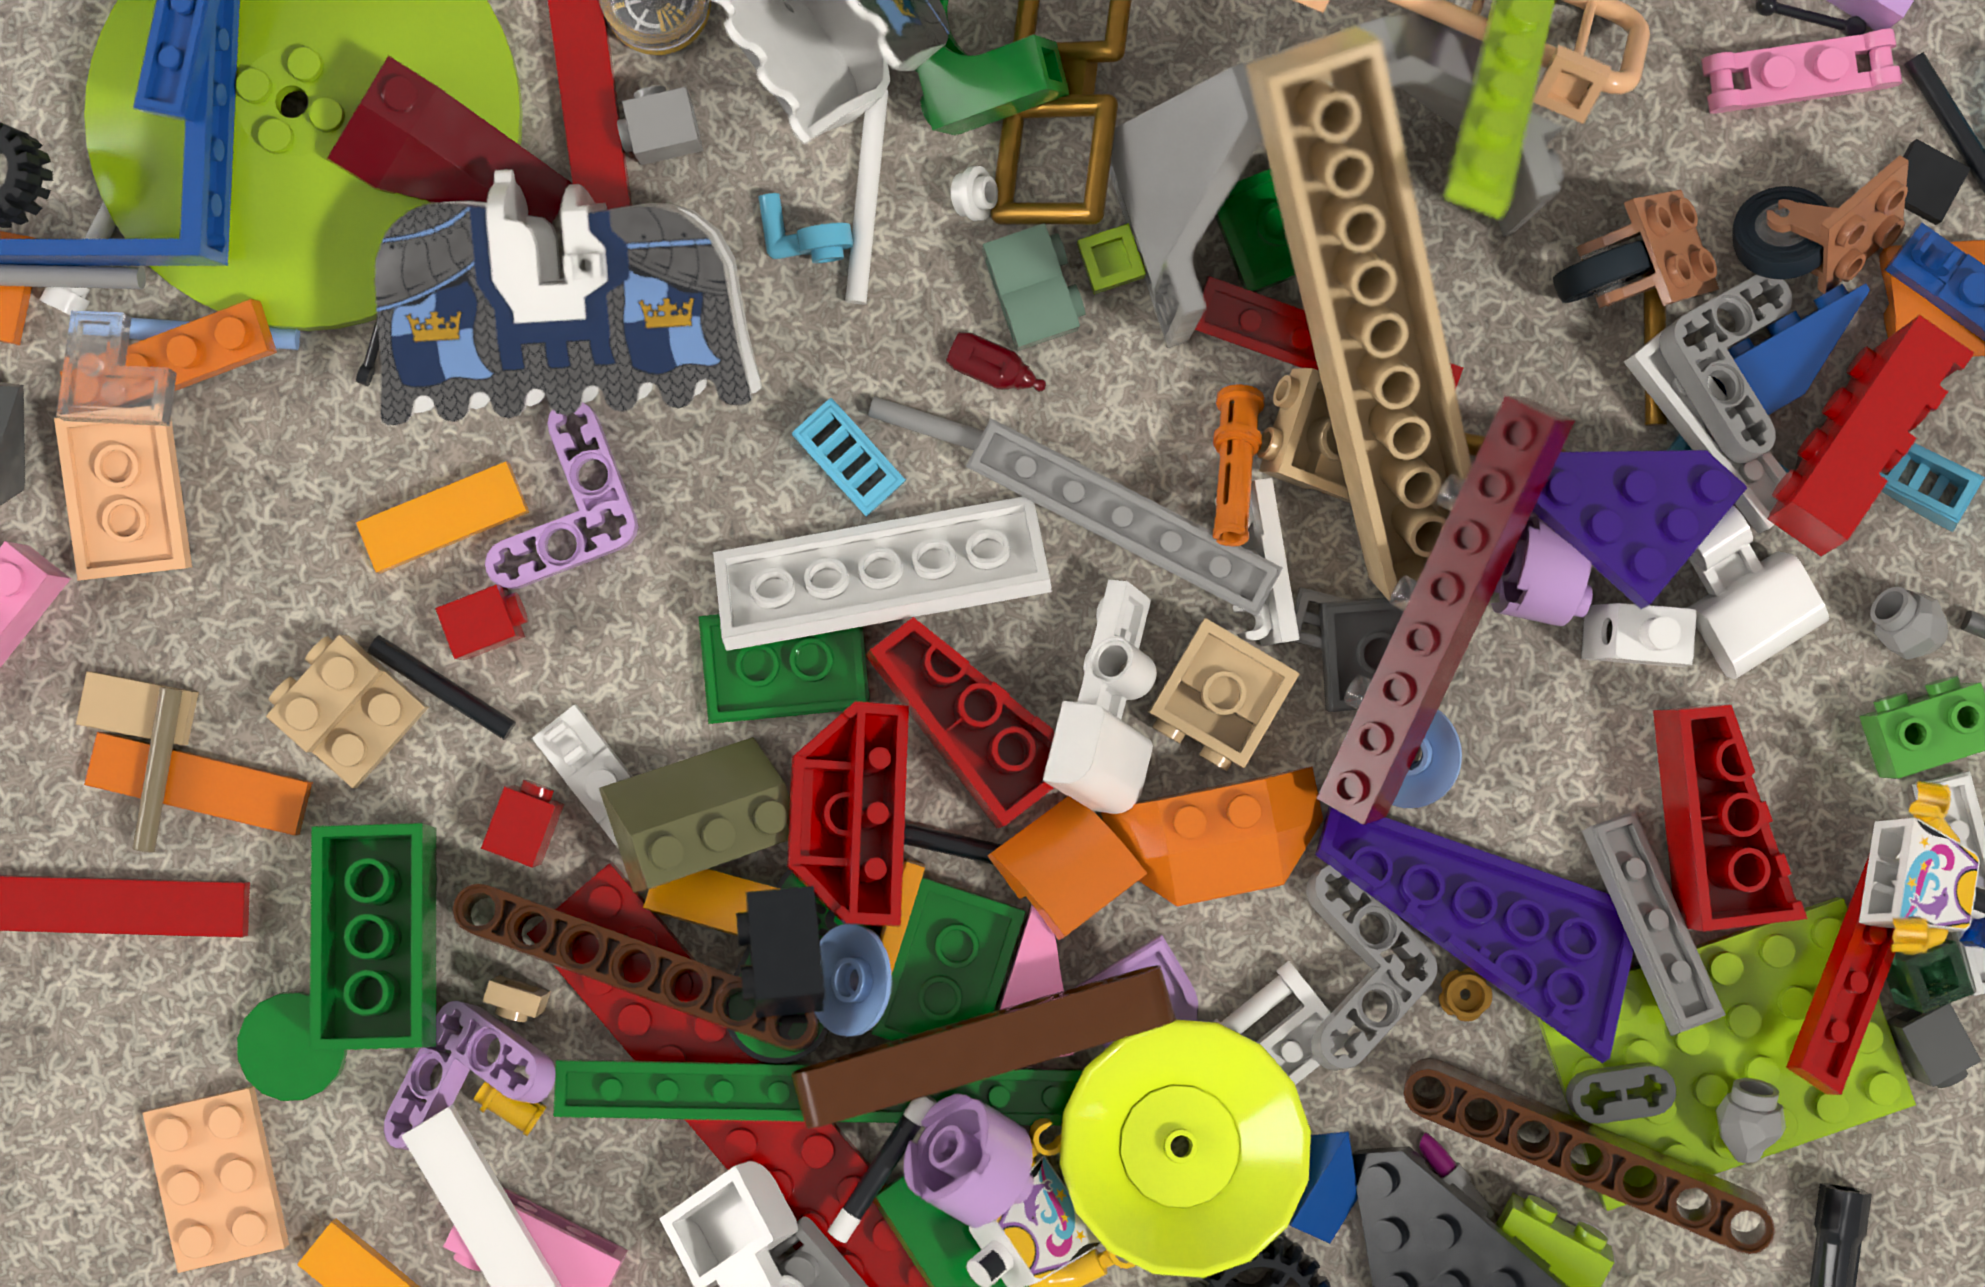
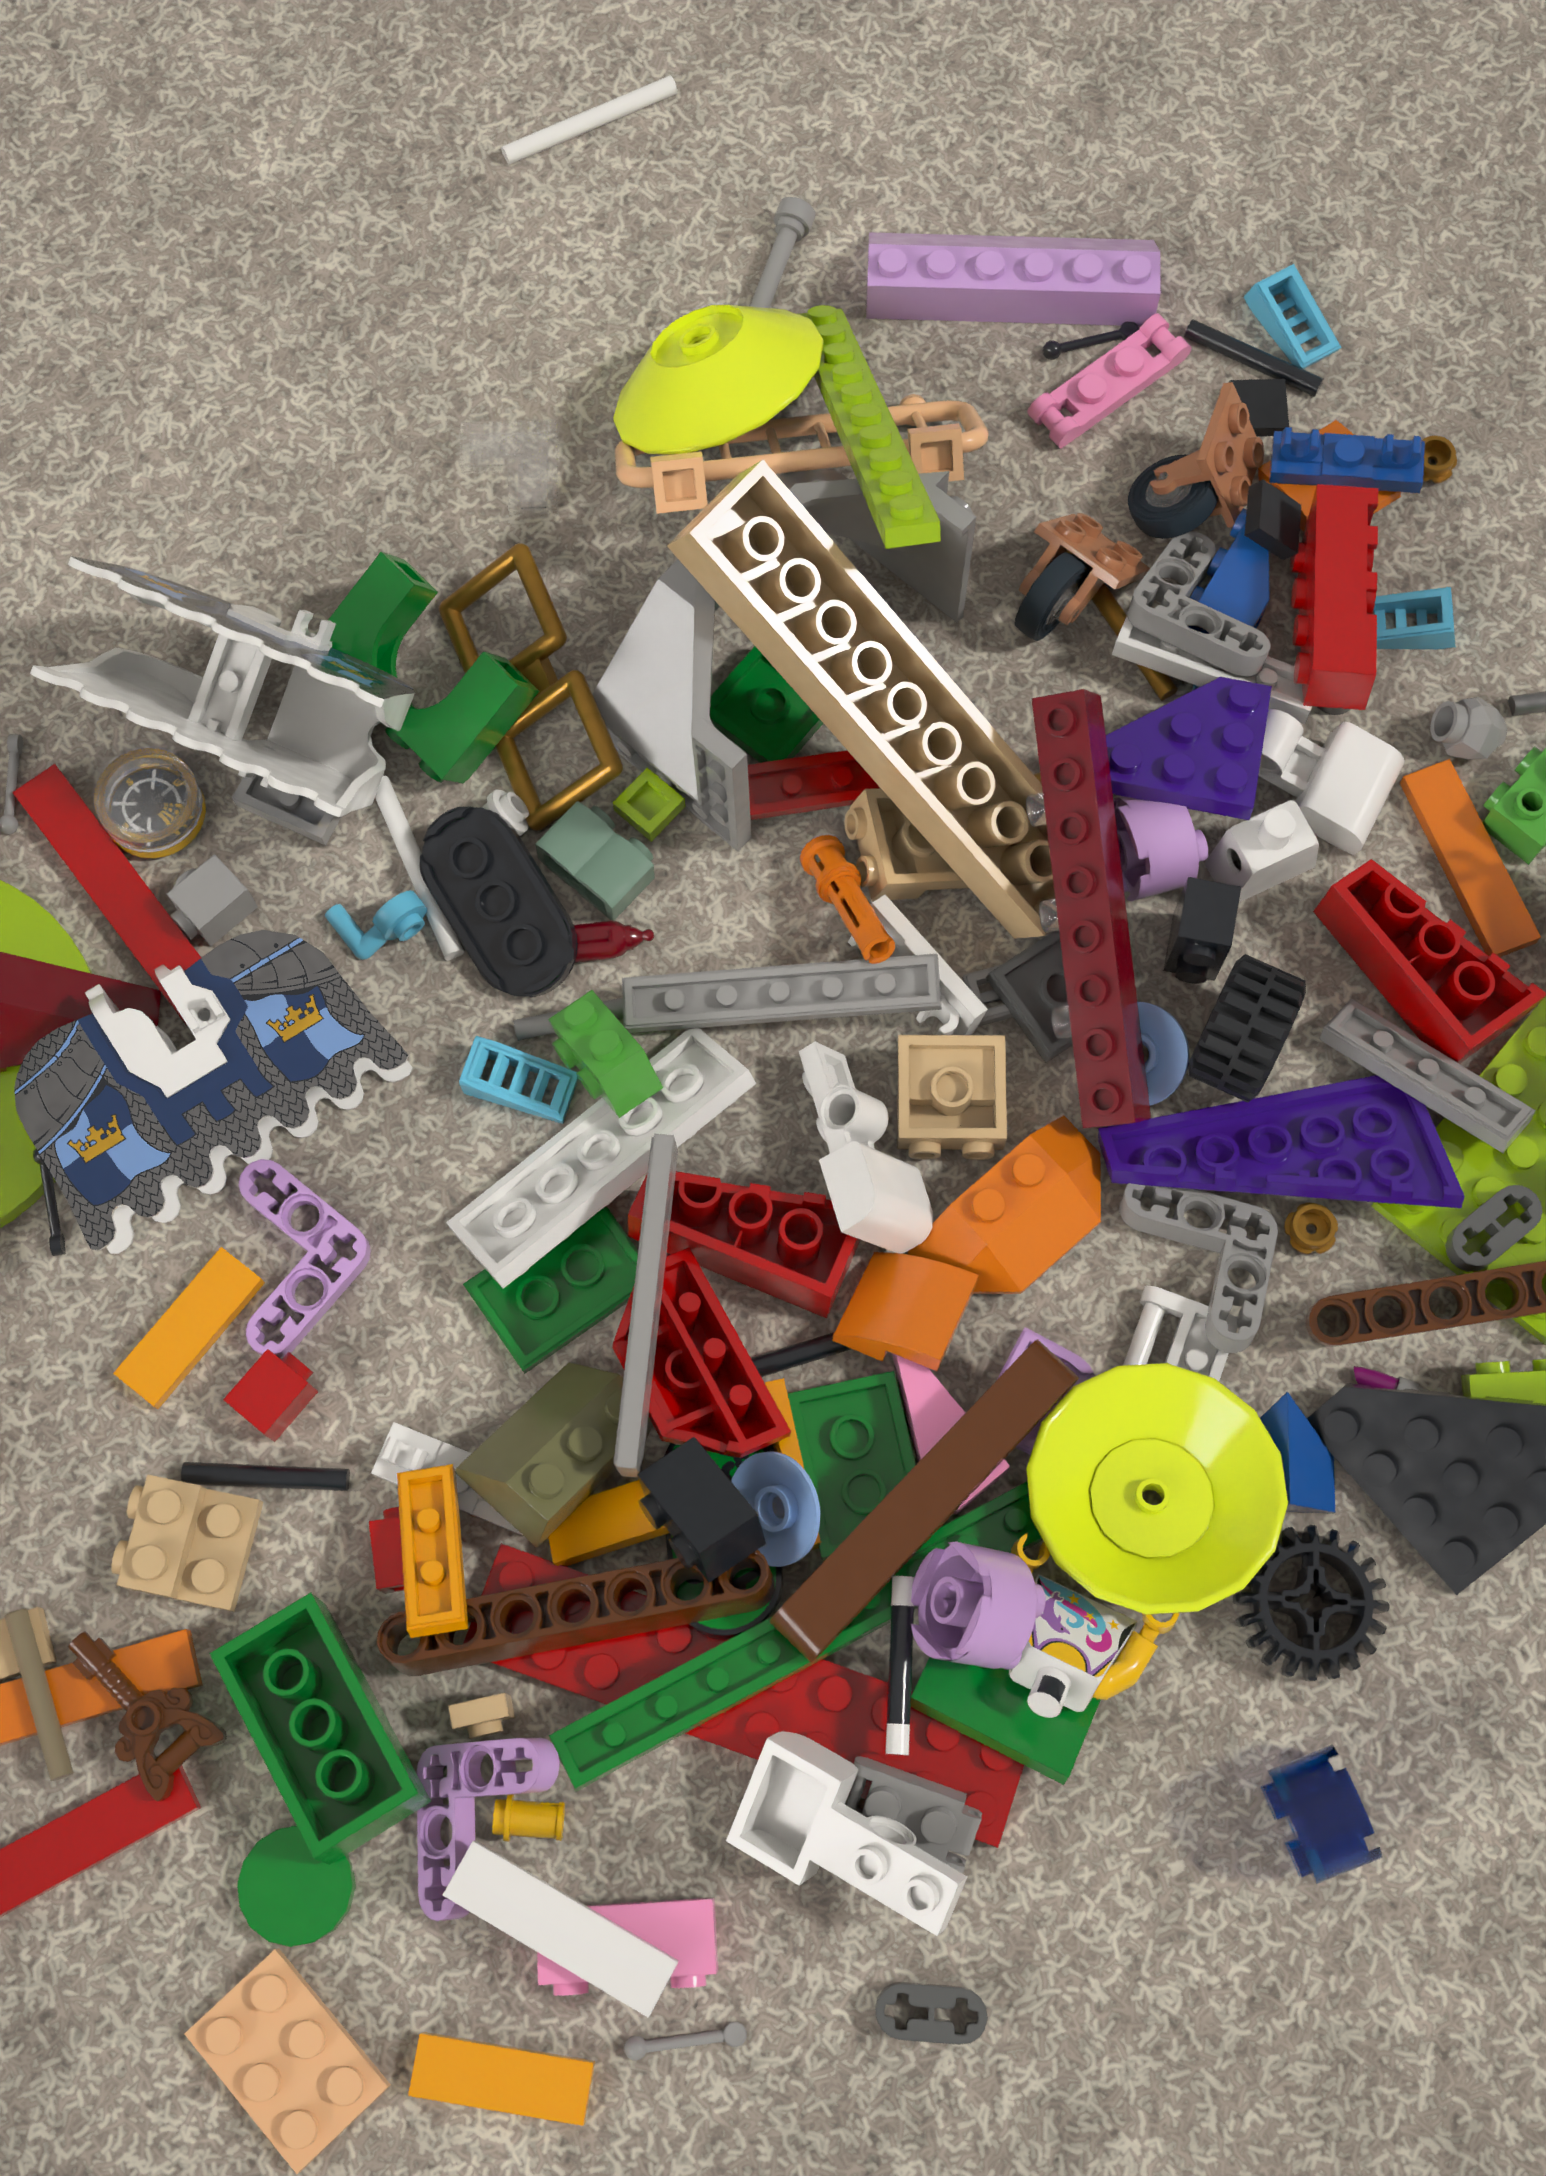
camera: 30 degrees left, 15 degrees down
none -> reddish brown piece [68,1631,227,1801]
none -> light orange tile [397,1464,468,1638]
none -> black tile [420,807,578,997]
none -> bright green brick [548,990,663,1118]
none -> light grey tile [614,1134,678,1478]
none -> black brick [1163,877,1241,984]
none -> black tyre [1188,954,1306,1103]
none -> black piece [1244,480,1302,560]
none -> orange tile [1399,759,1541,957]

